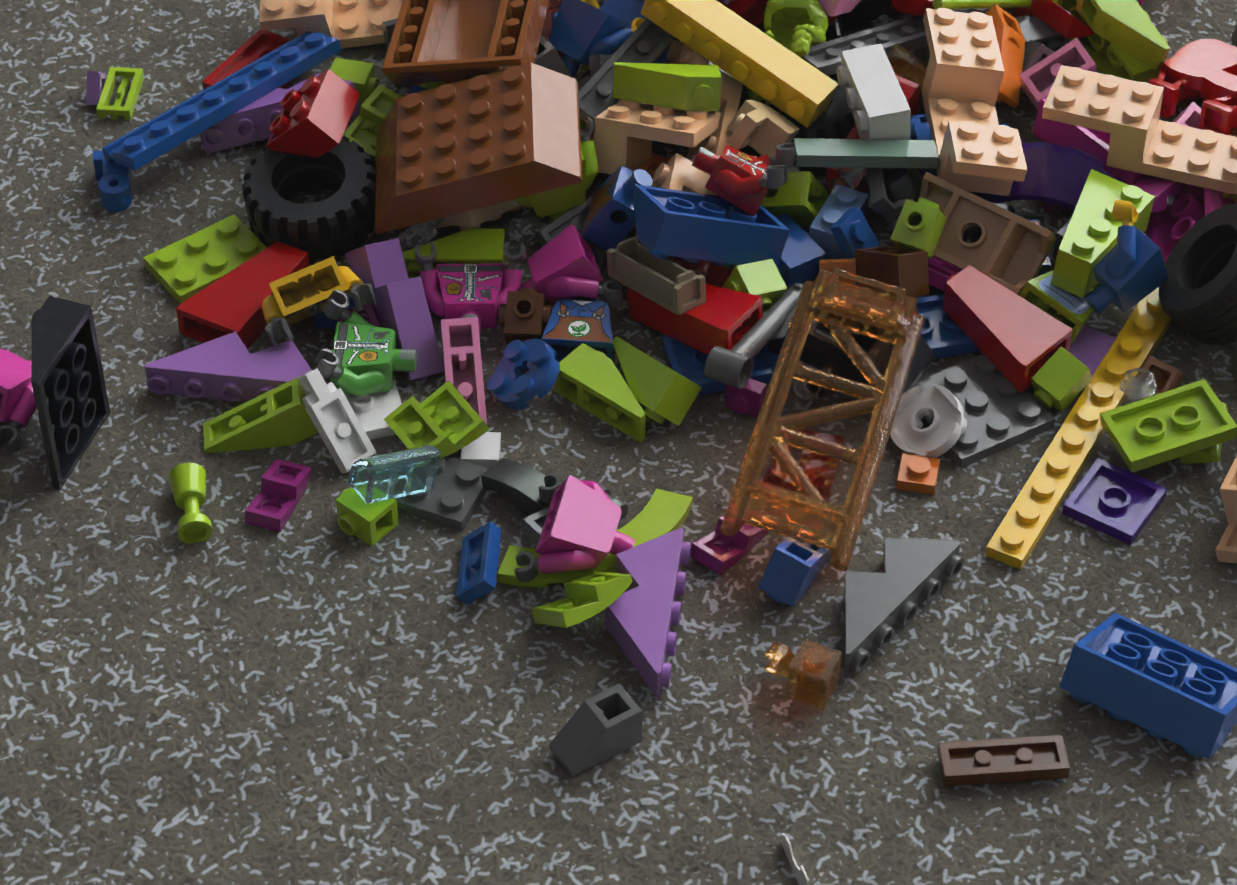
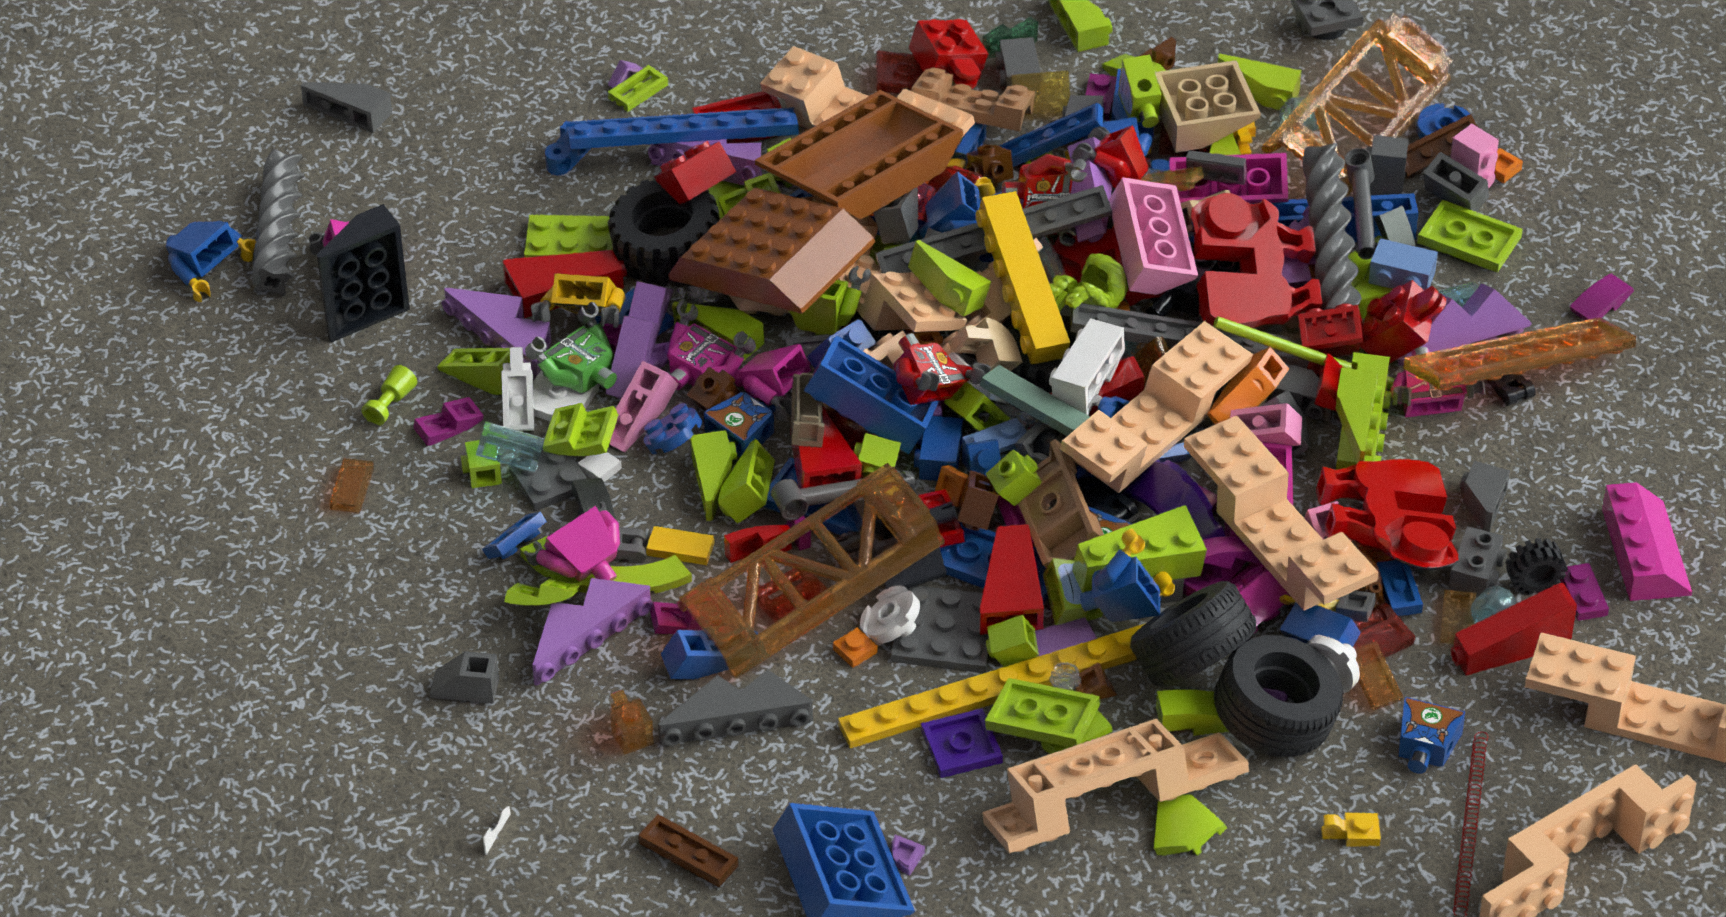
camera: 40 degrees right, 0 degrees up
none -> clear orange tile [329,458,374,513]
none -> yellow tile [646,526,715,565]
none -> red slope [724,525,792,563]
none -> medium lavender tile [892,834,925,876]

